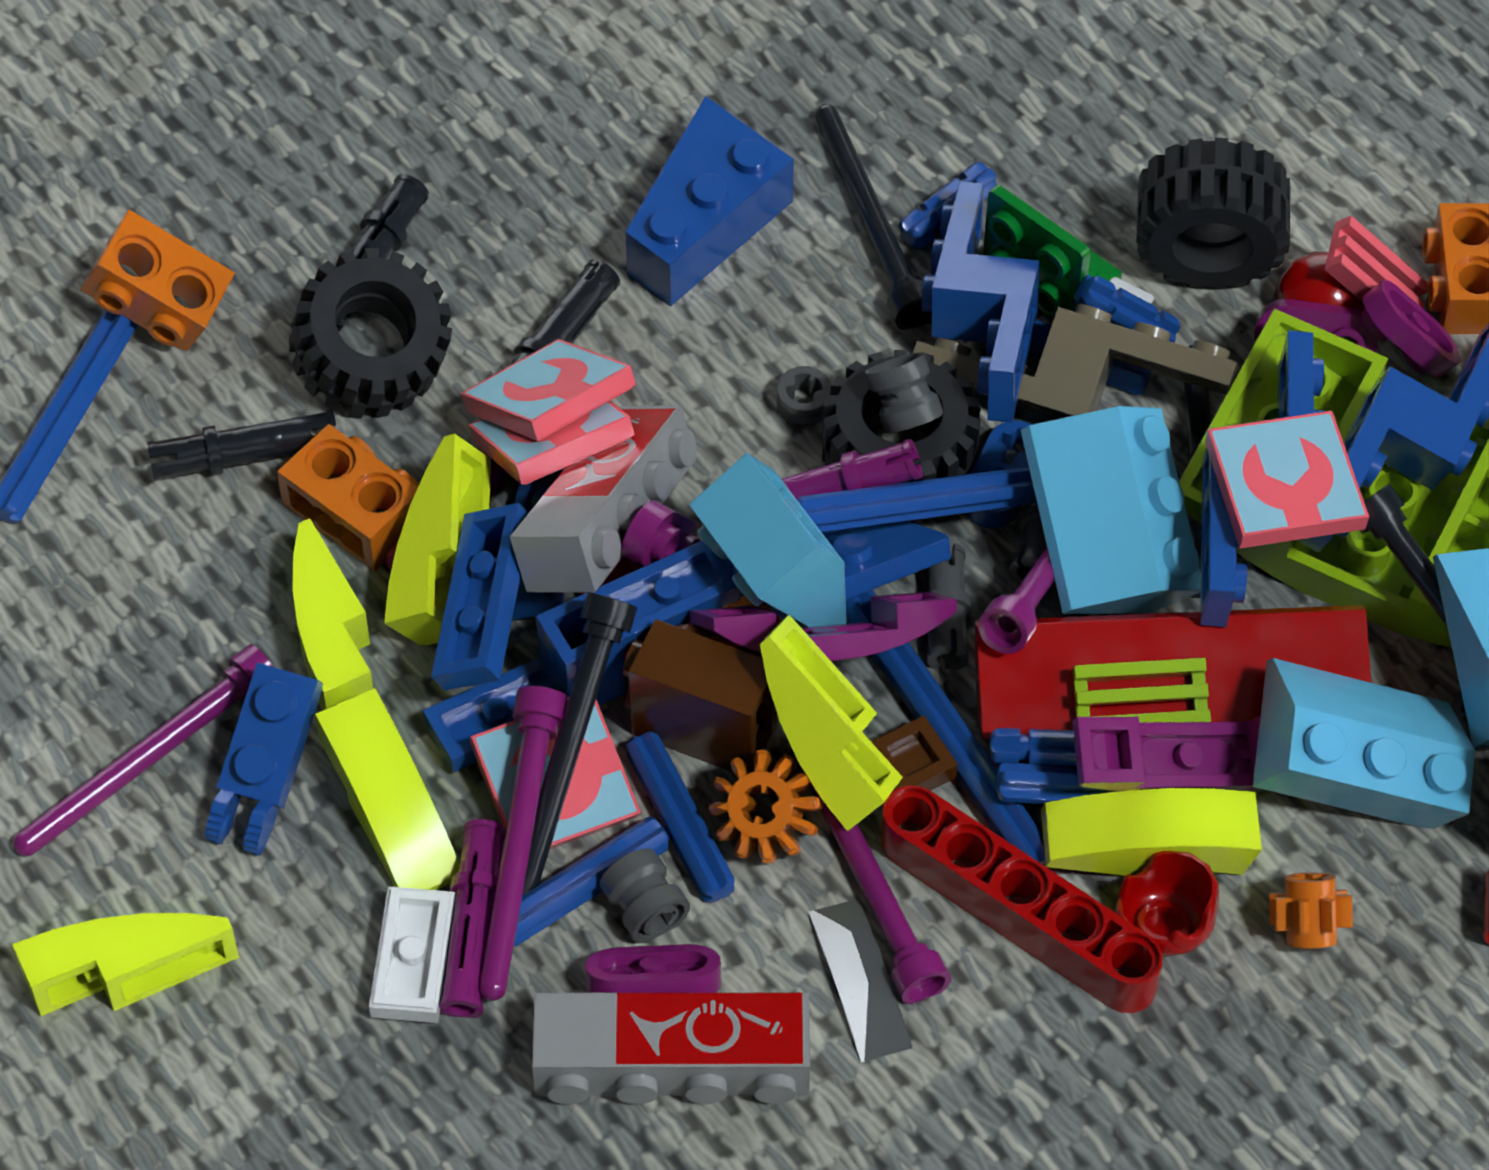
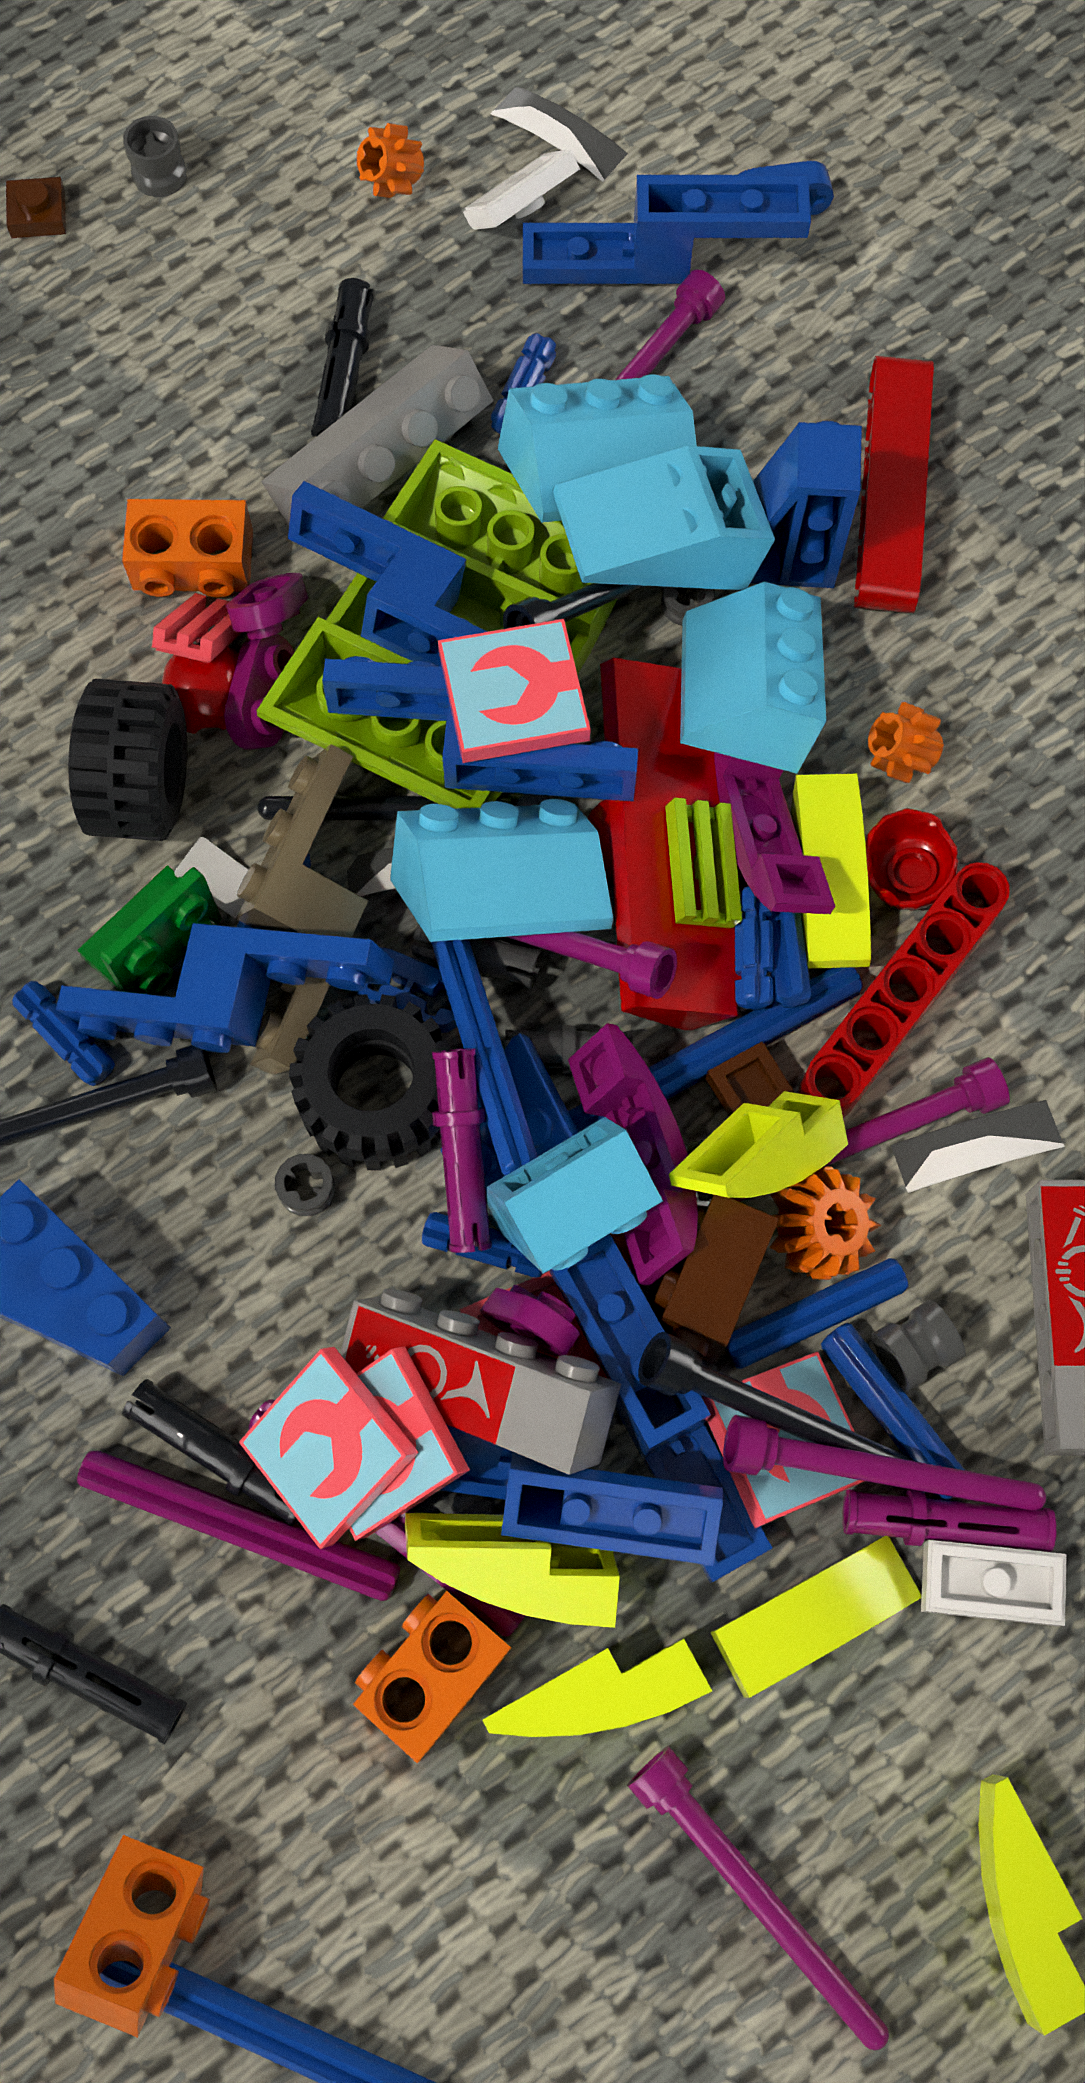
camera: 90 degrees left, 15 degrees up
black pin [147,409,336,481] -> none
blue hinge [204,662,323,856] -> none
black tyre [289,248,452,419] -> none
magenta plate [585,944,722,993] -> none
dark grey wheel [865,352,943,433] -> none
blue axle [1074,275,1181,343] -> none
none -> magenta axle [77,1451,400,1601]

